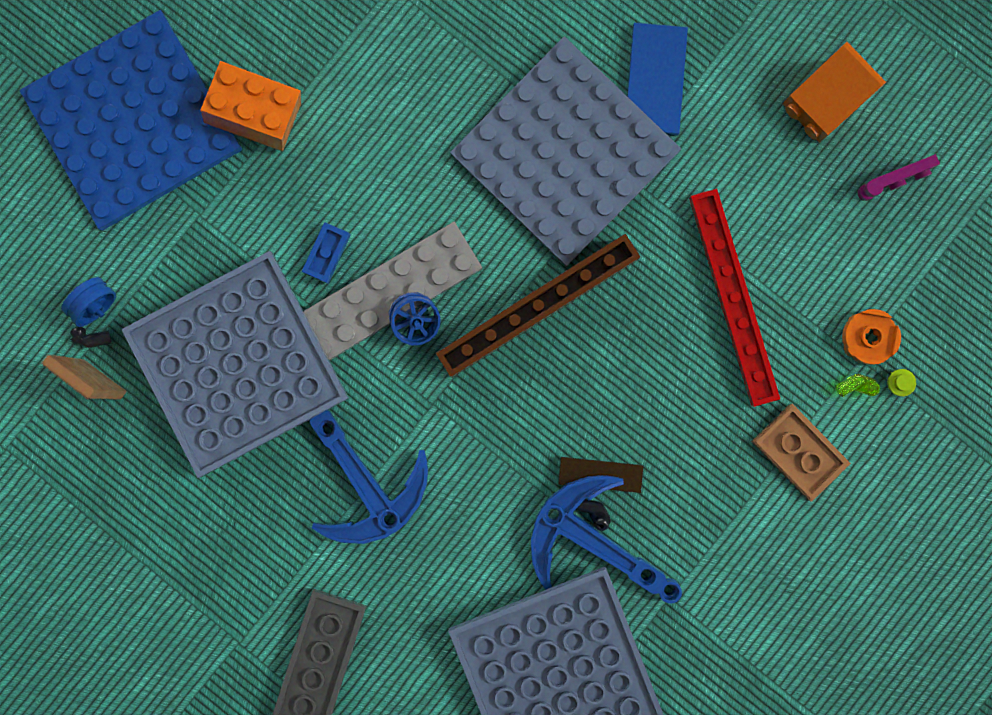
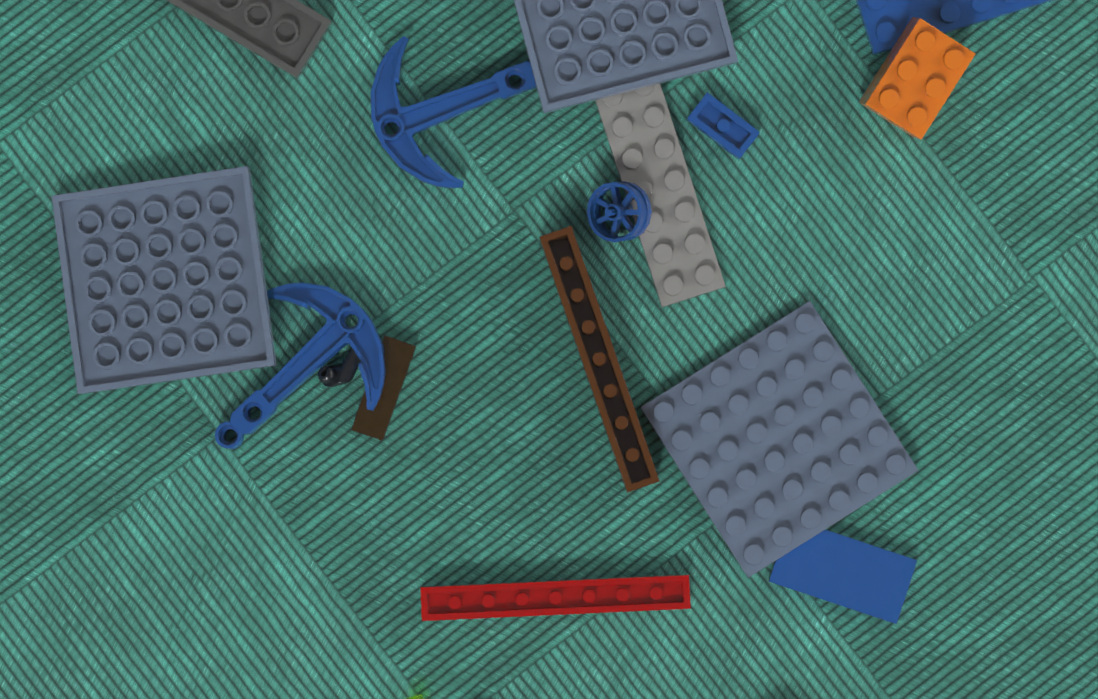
camera: 100 degrees right, 0 degrees up
medium nougat tile [751,404,851,502] -> none

